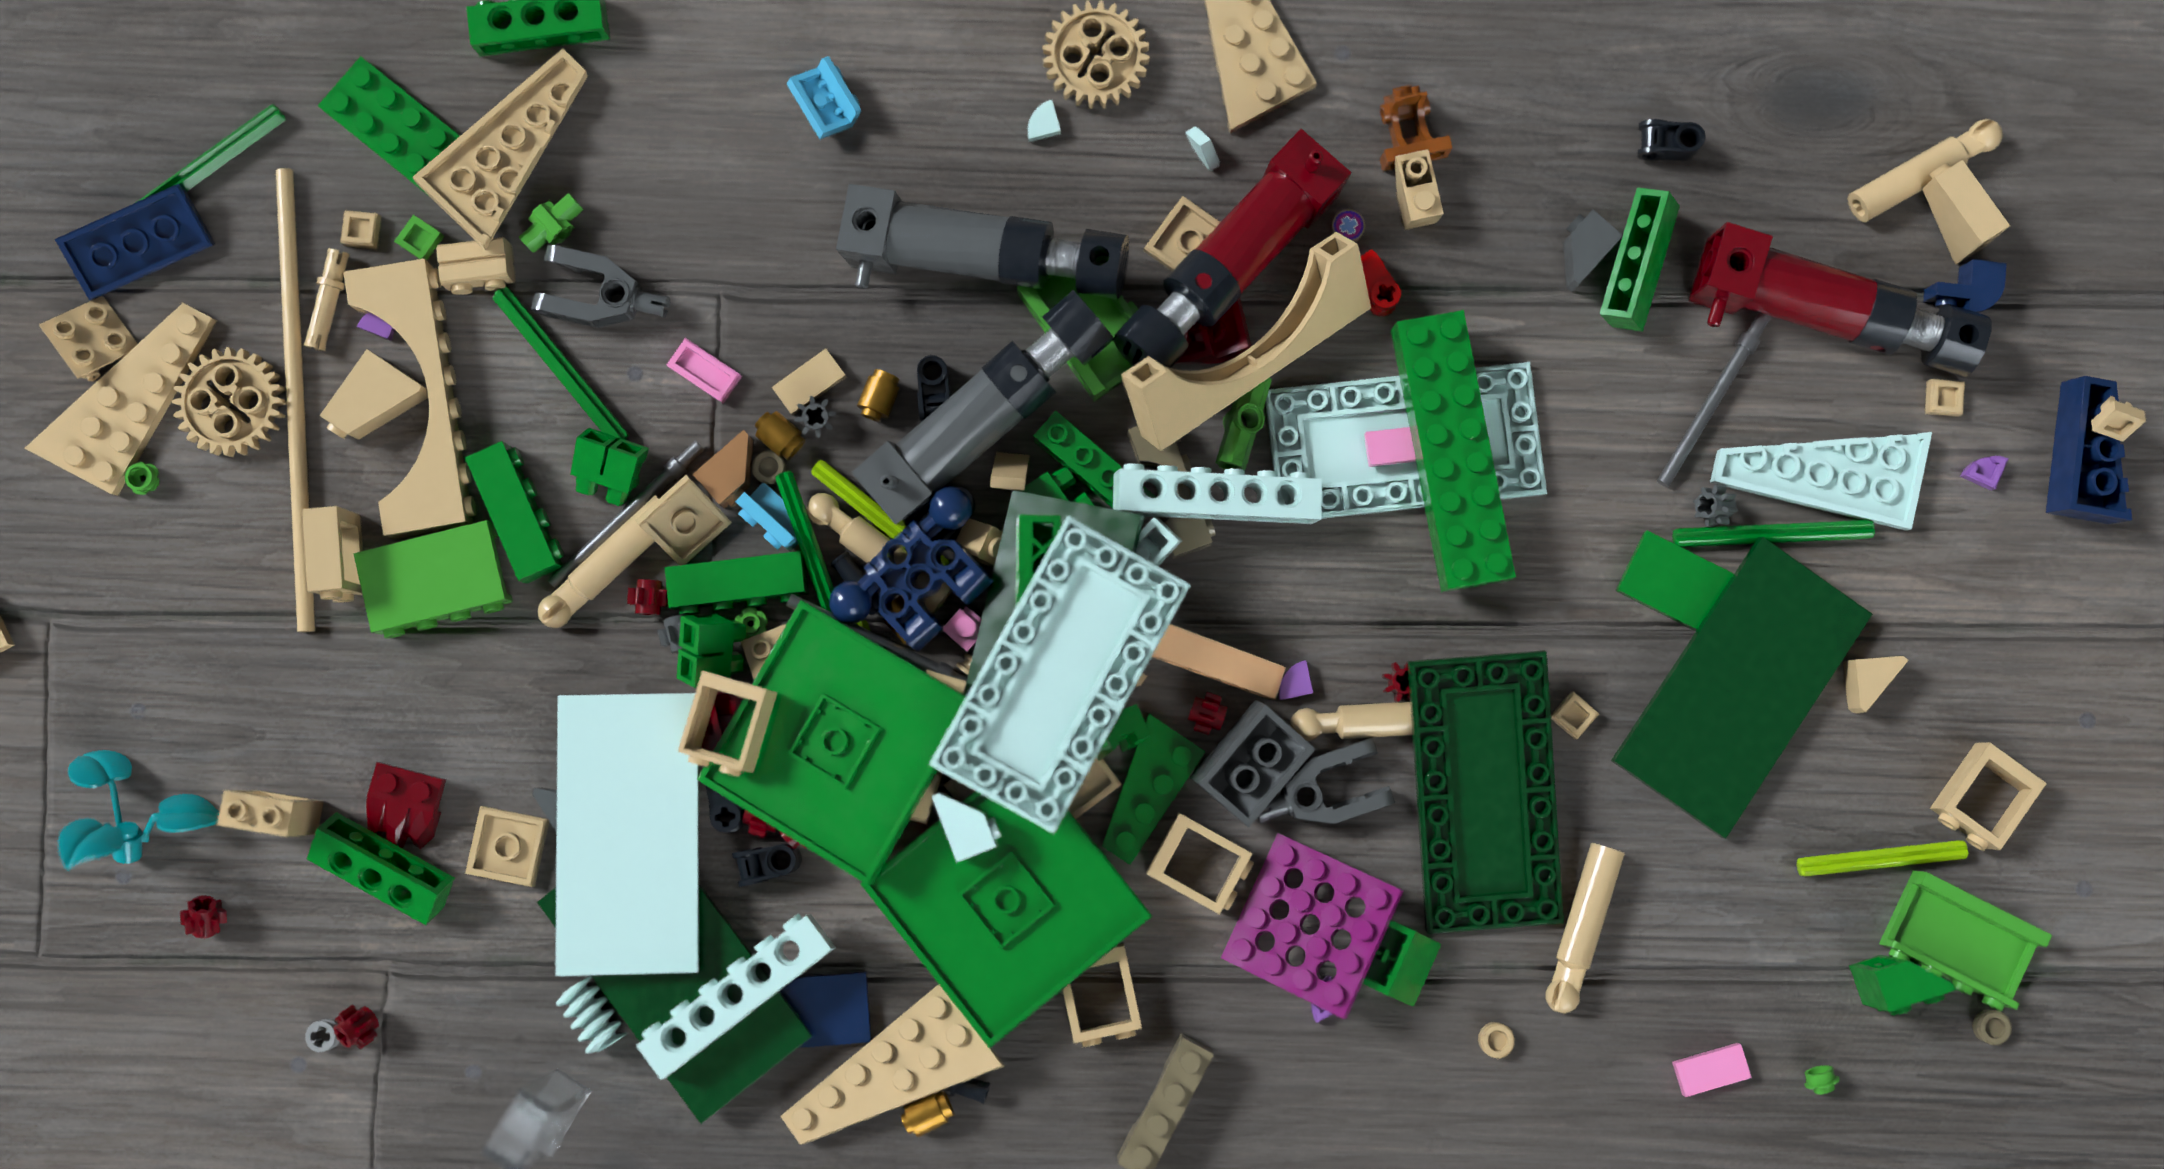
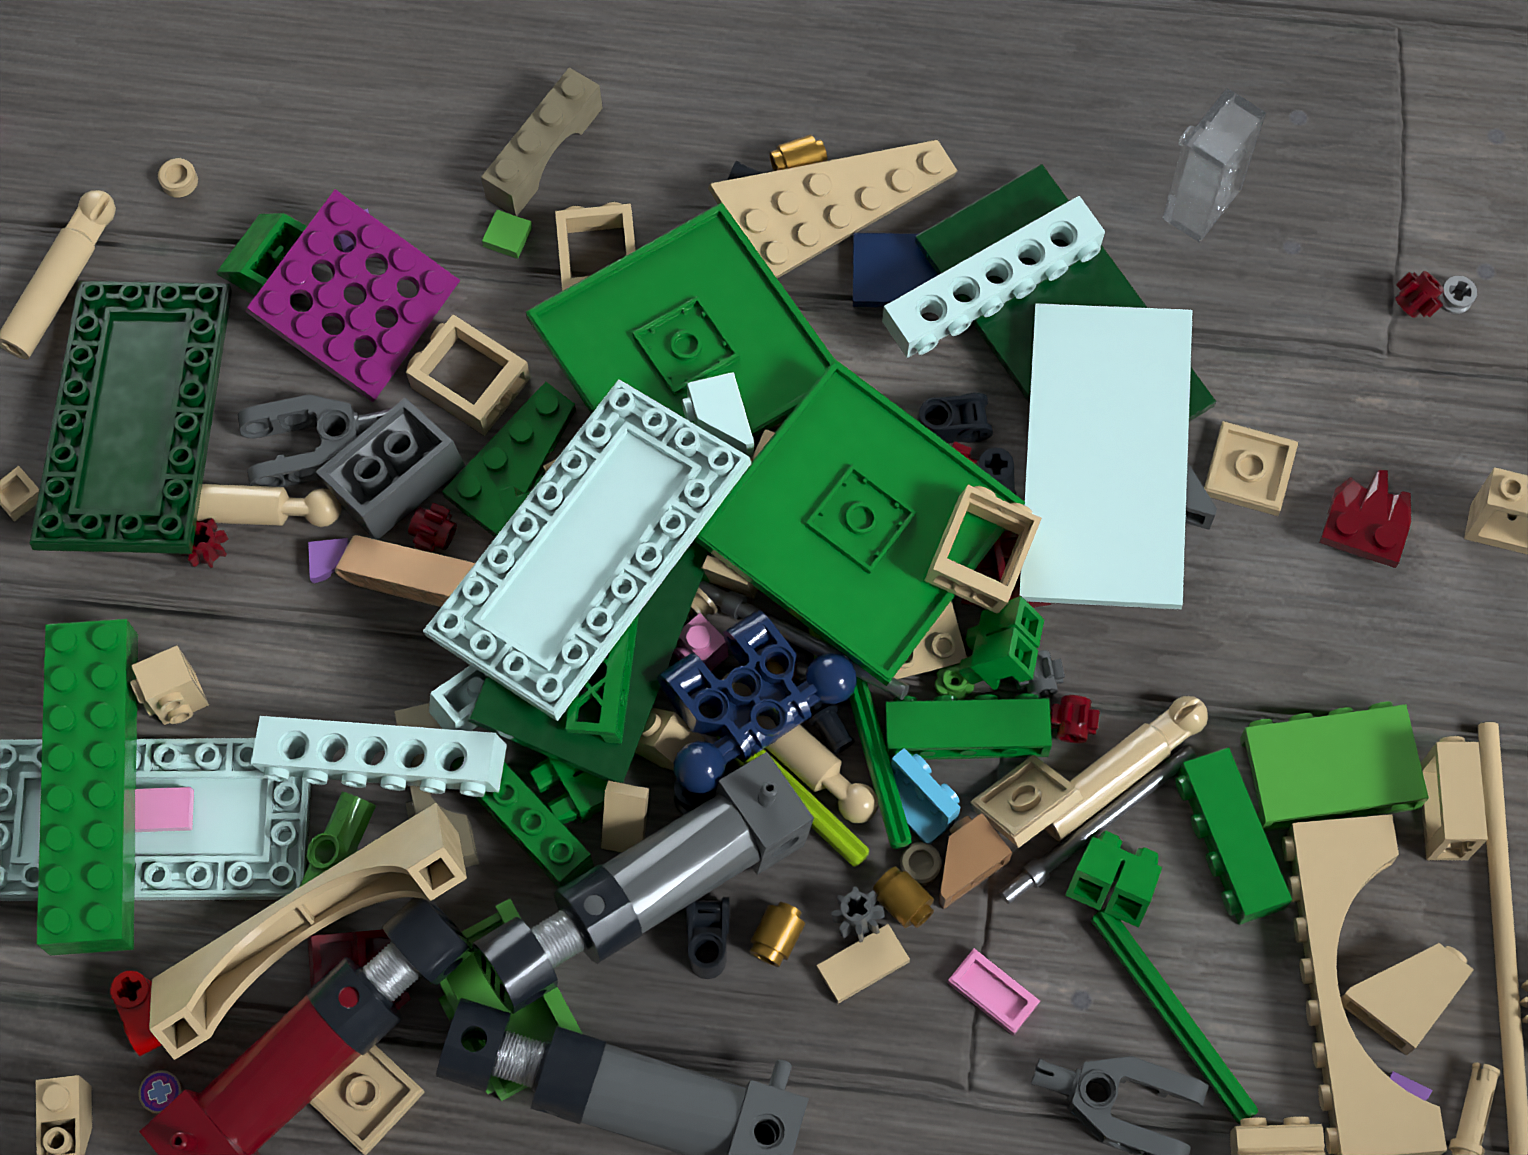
camera: 170 degrees left, 15 degrees down
green brick [307,812,455,925] -> none
light aqua piece [556,975,628,1054] -> none
none -> tan brick [130,645,209,725]
none -> bright green tile [482,210,533,259]

